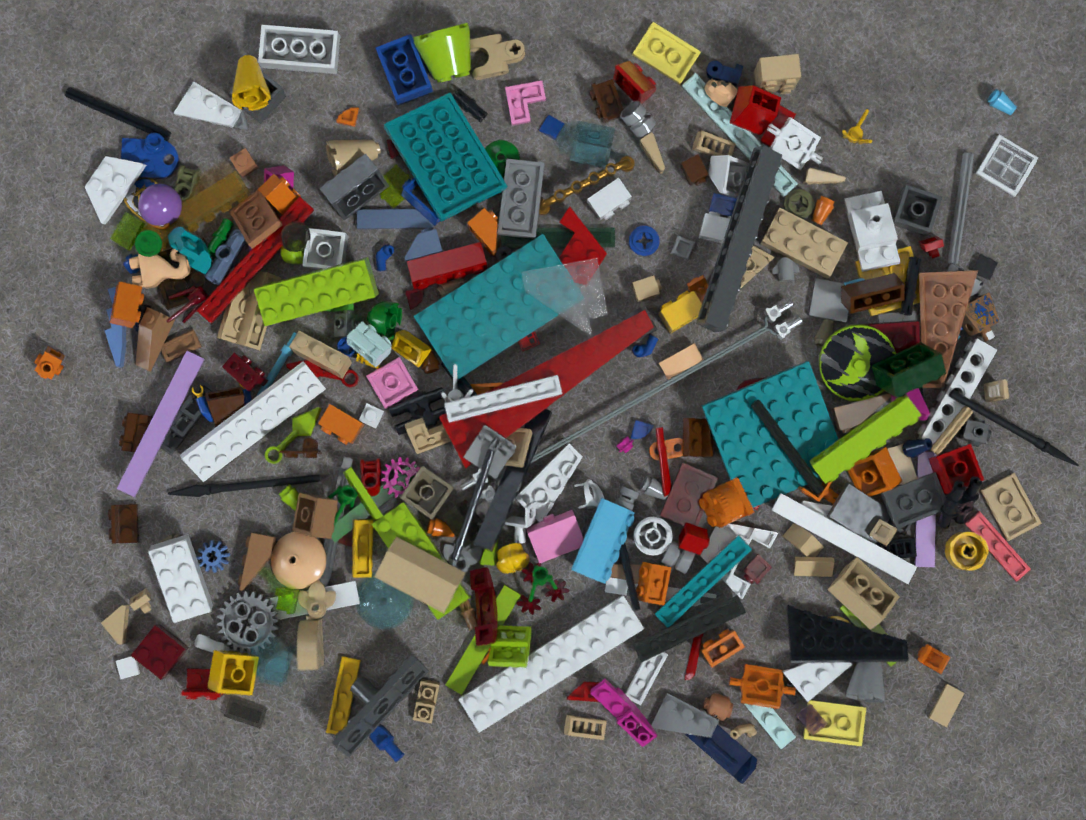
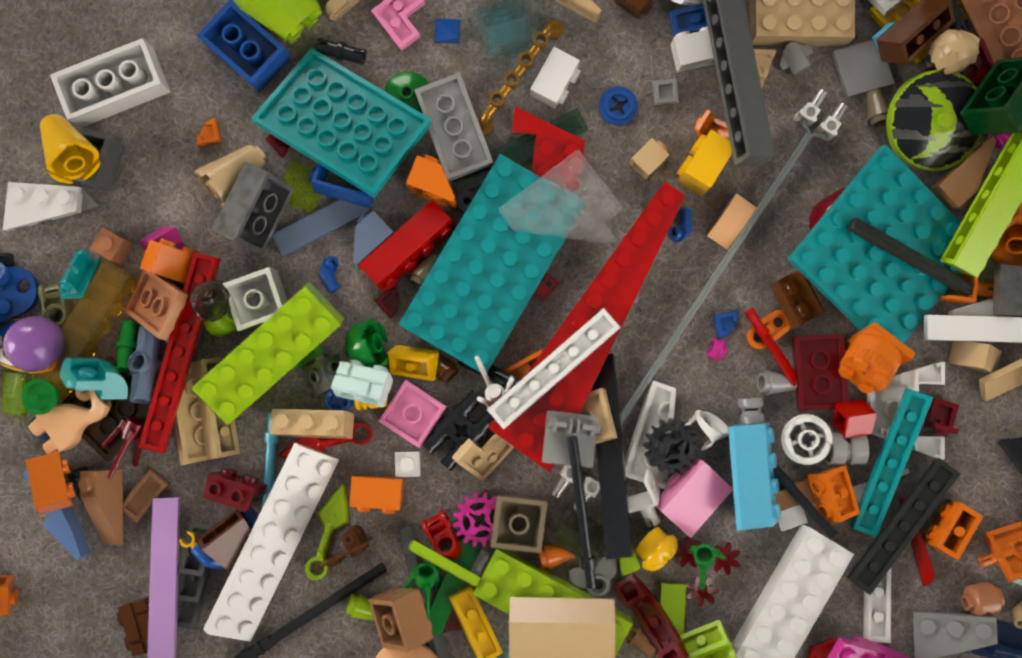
camera: 25 degrees left, 0 degrees up
none -> teal hinge [58,249,102,299]
none -> black gear [643,418,699,474]
none -> tan hair [928,29,980,75]

